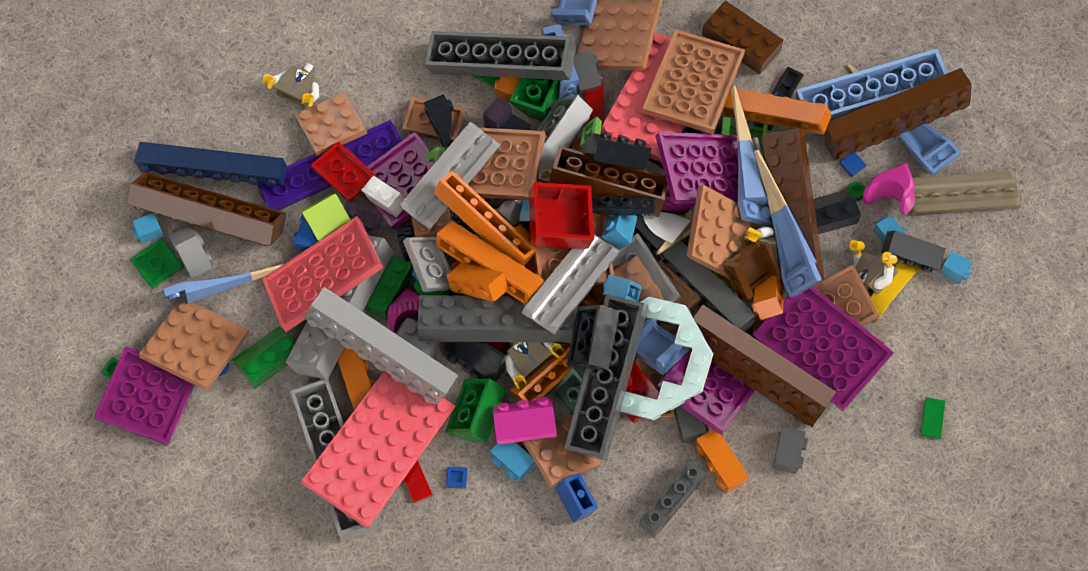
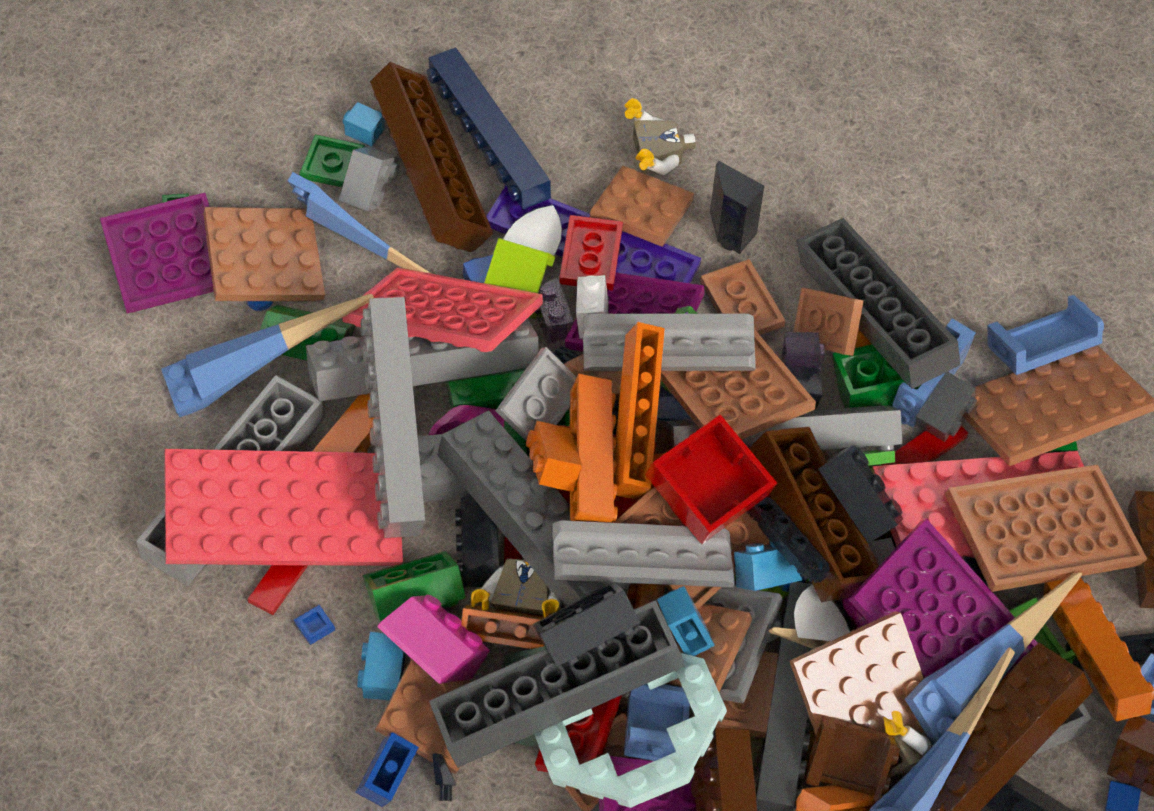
camera: 50 degrees right, 10 degrees down
black slope [423,94,454,148] -> none
none -> medium blue plate [161,294,374,417]
none -> black bar [432,753,457,801]
none -> white sticker [503,205,562,255]
none -> black slope [710,161,764,254]
none -> nougat plate [792,288,864,356]

